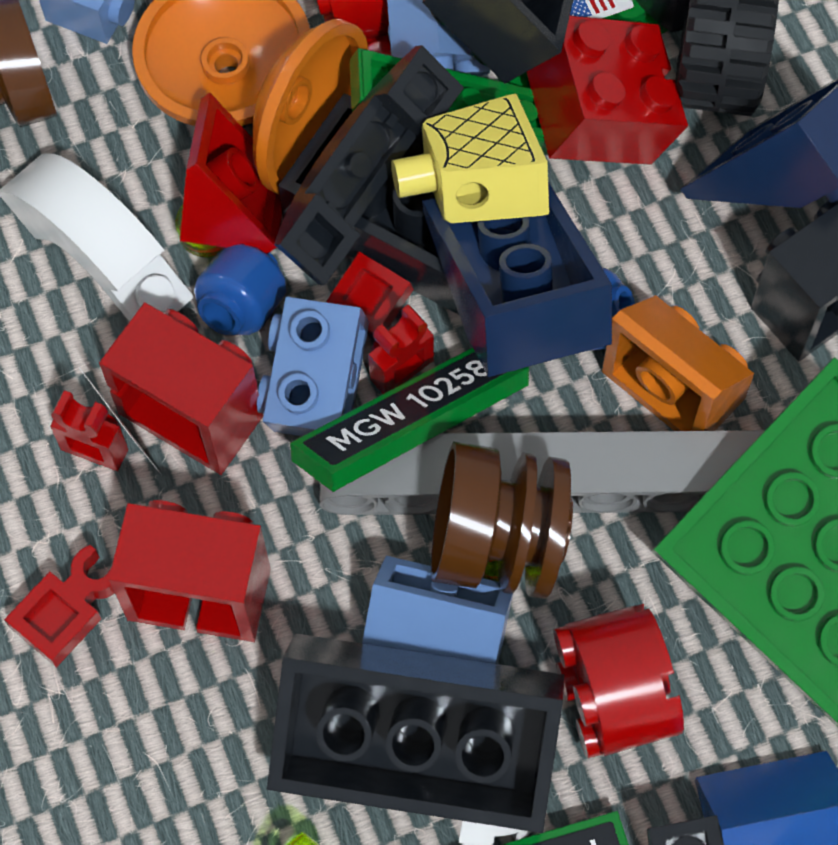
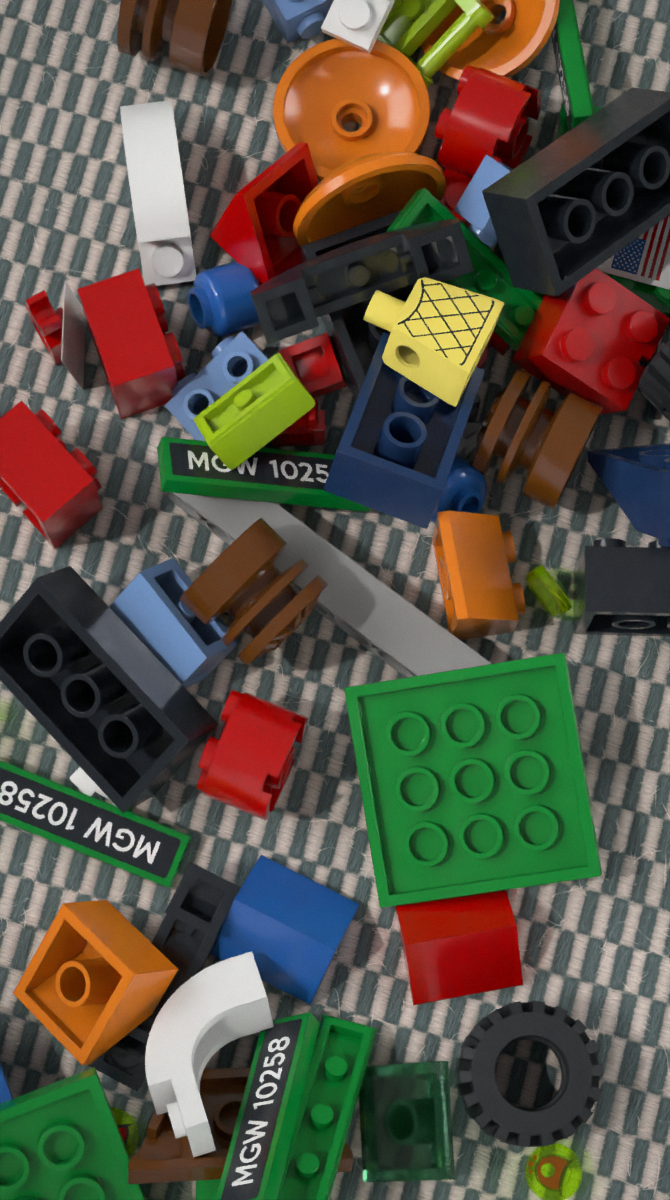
camera: 35 degrees right, 10 degrees up
none -> lime slope [193,352,316,470]
none -> reddish brown wheel [472,369,603,510]
none -> clear neon green tile [524,564,572,619]

